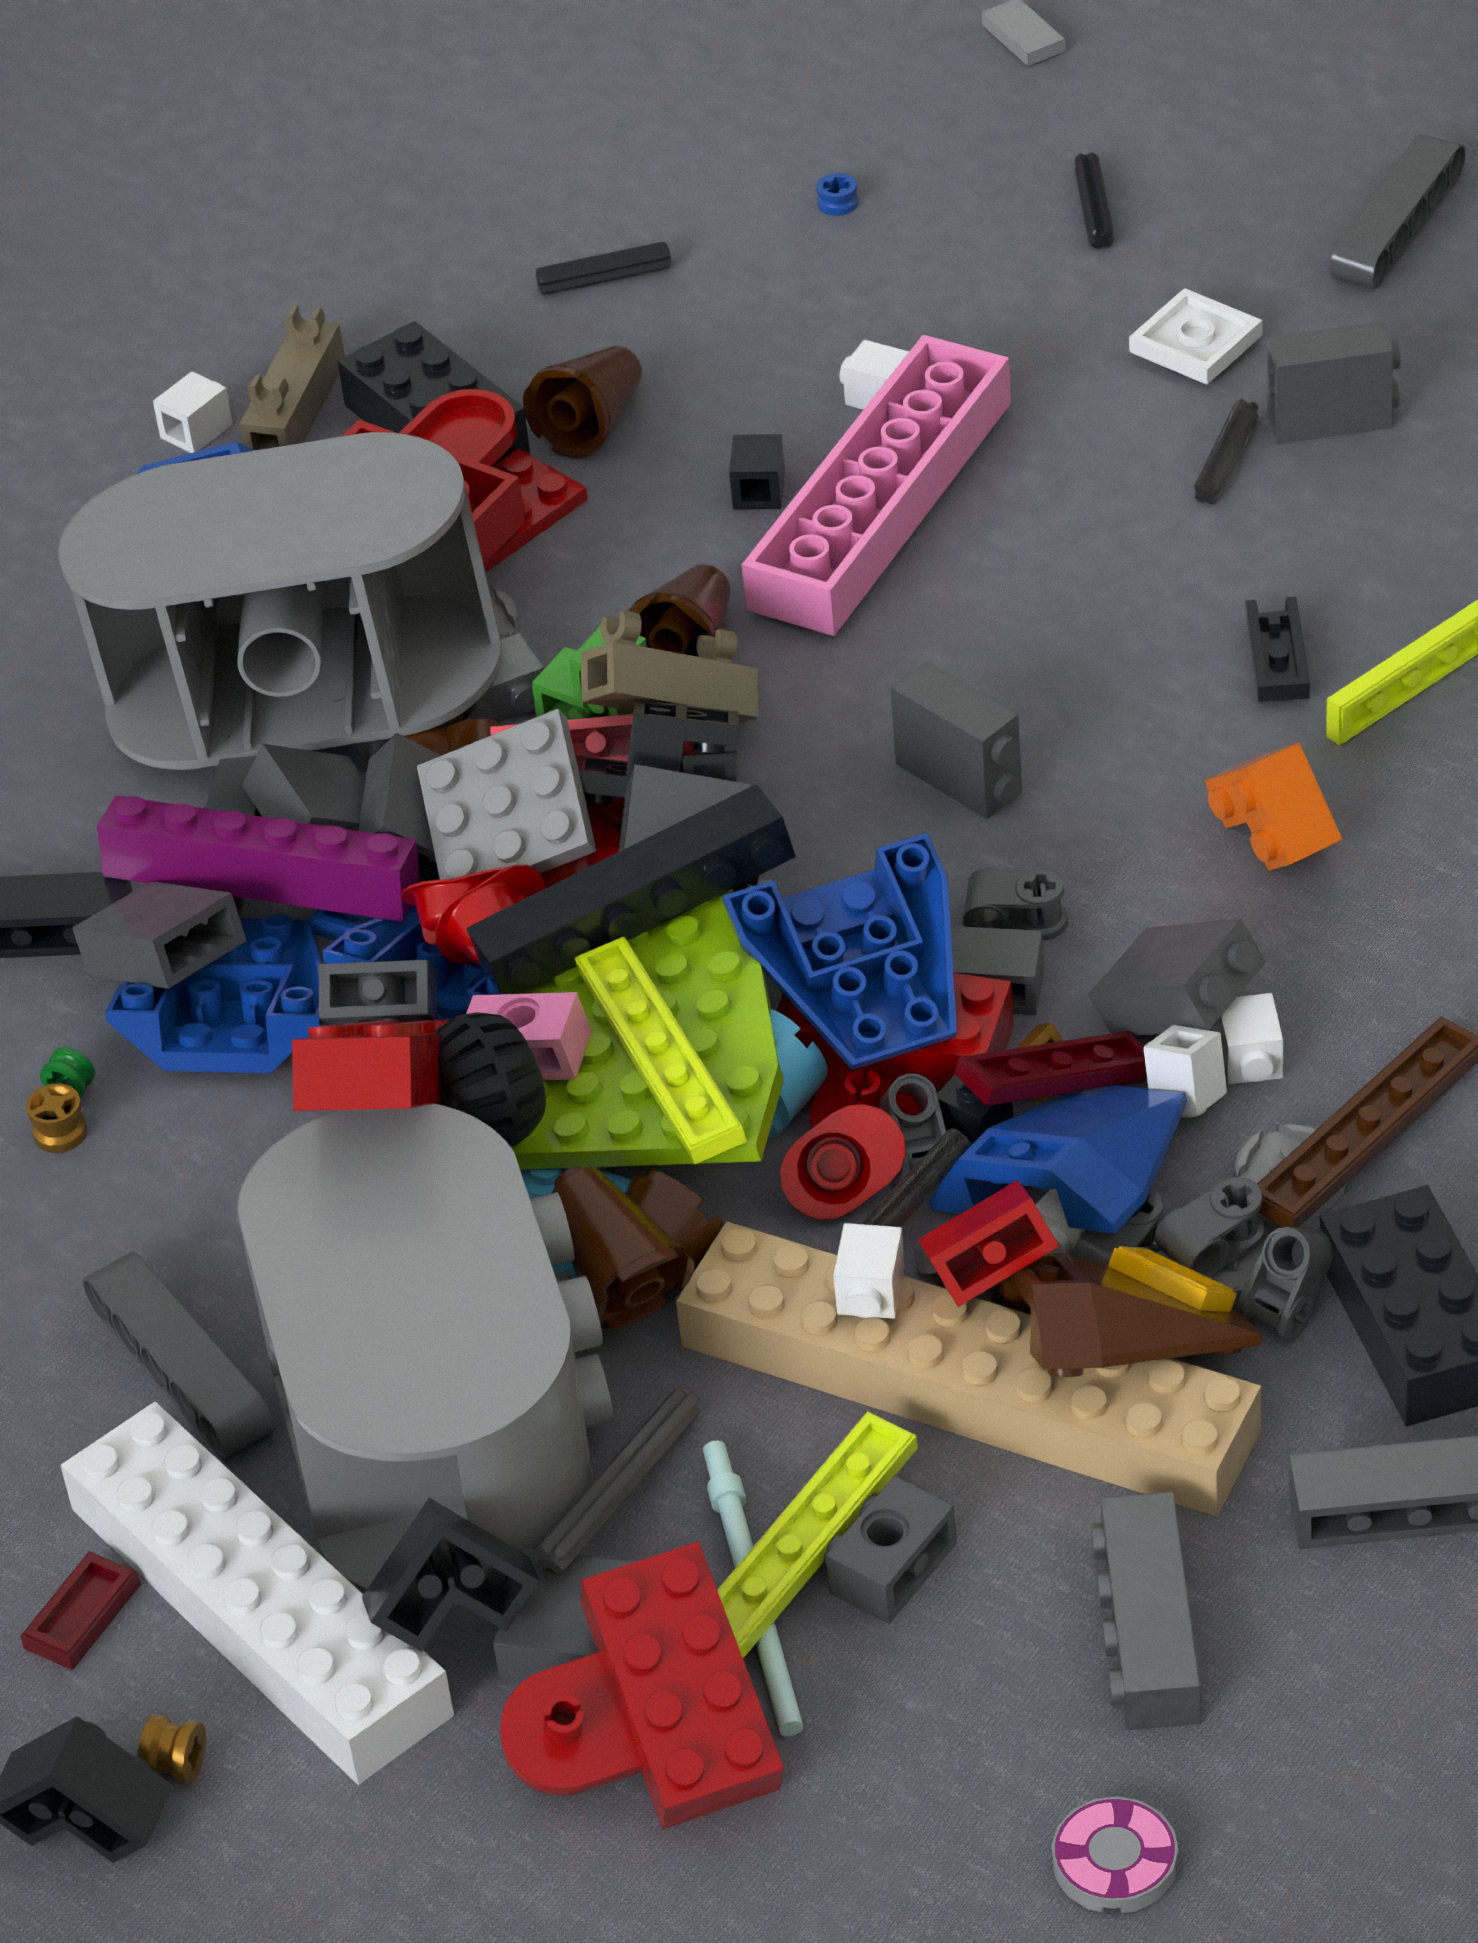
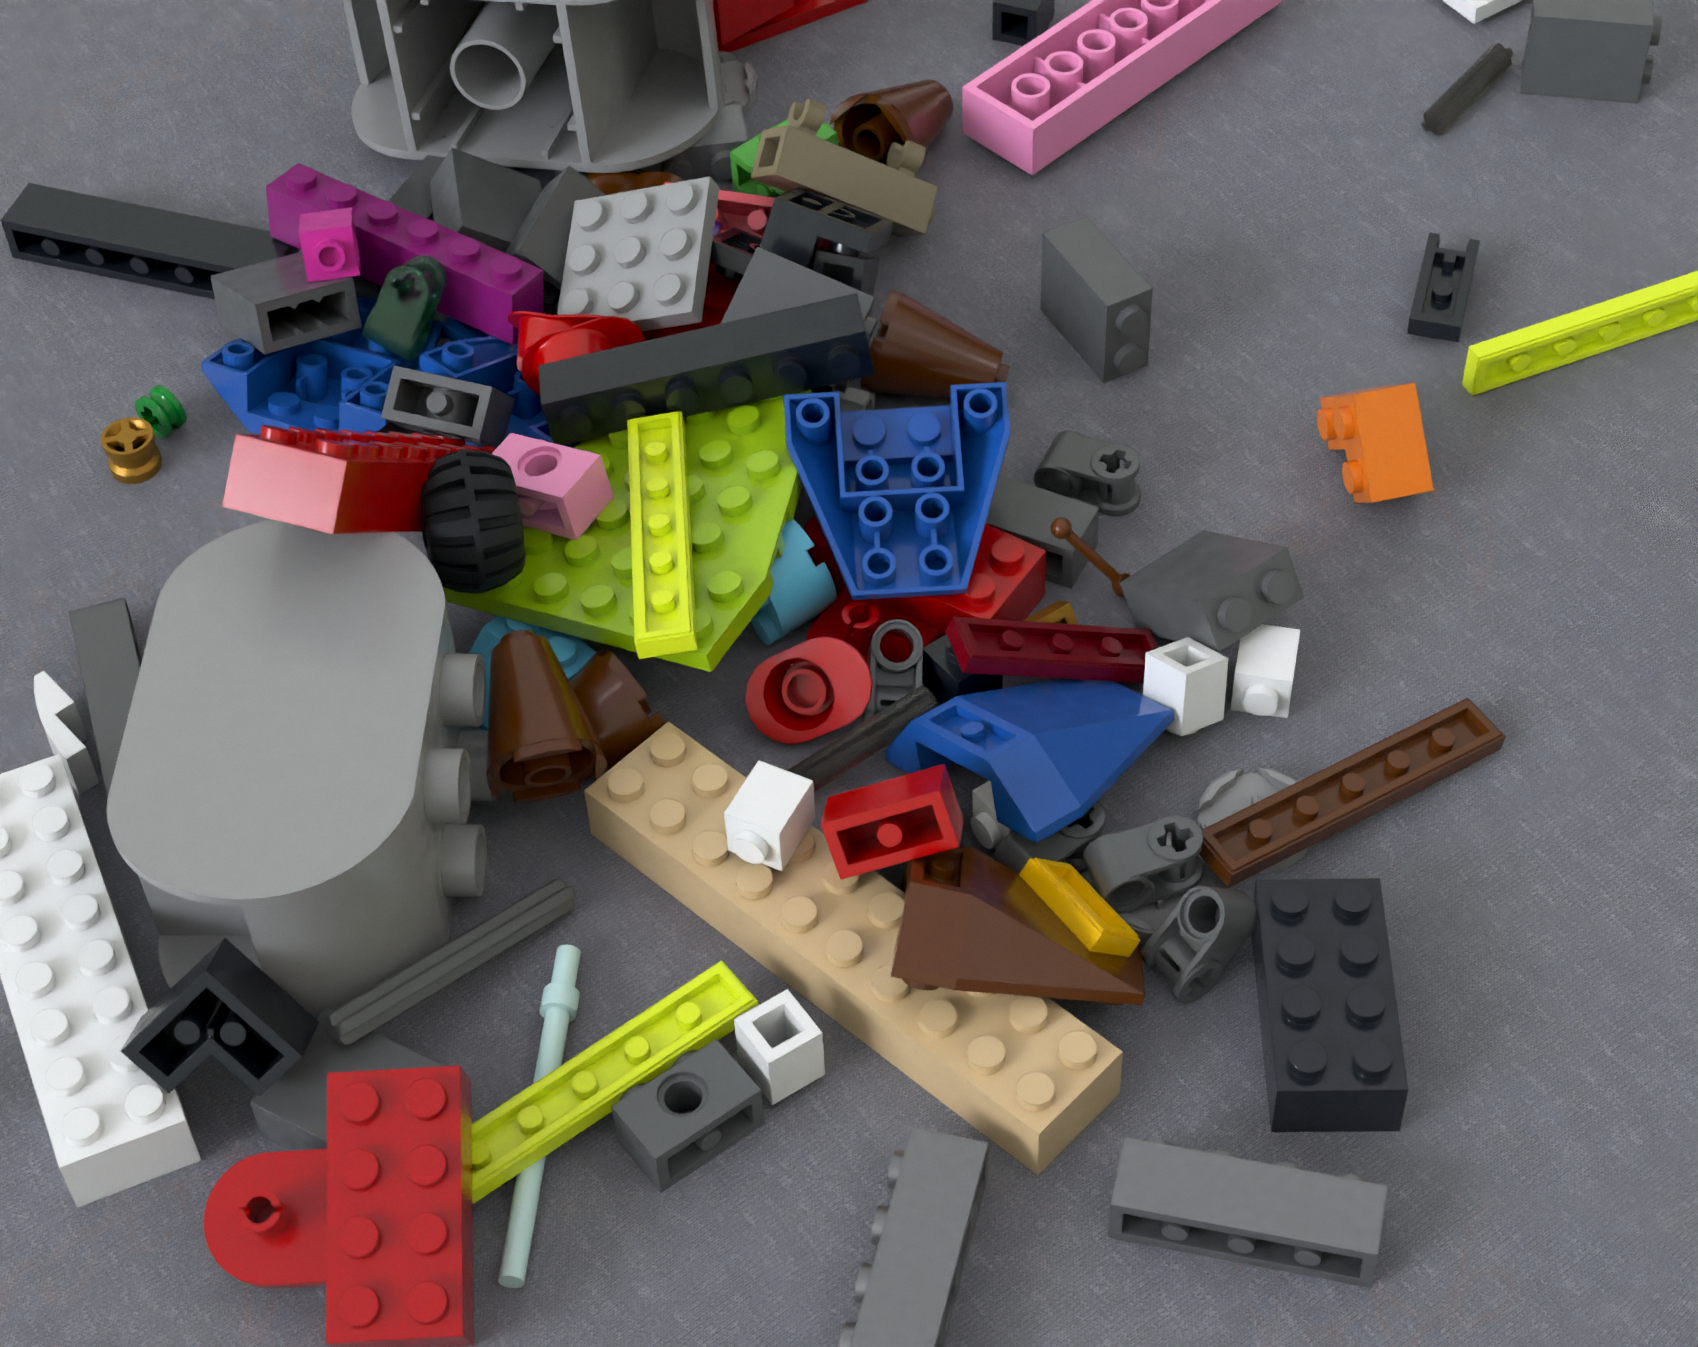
camera: 15 degrees right, 5 degrees up
none -> white slope [34,670,99,795]
none -> dark pink brick [299,207,361,283]
none -> clear green piece [363,255,447,362]
none -> white brick [734,989,825,1105]
none -> reddish brown cone [861,290,1010,399]
none -> reddish brown hinge [1050,517,1131,597]

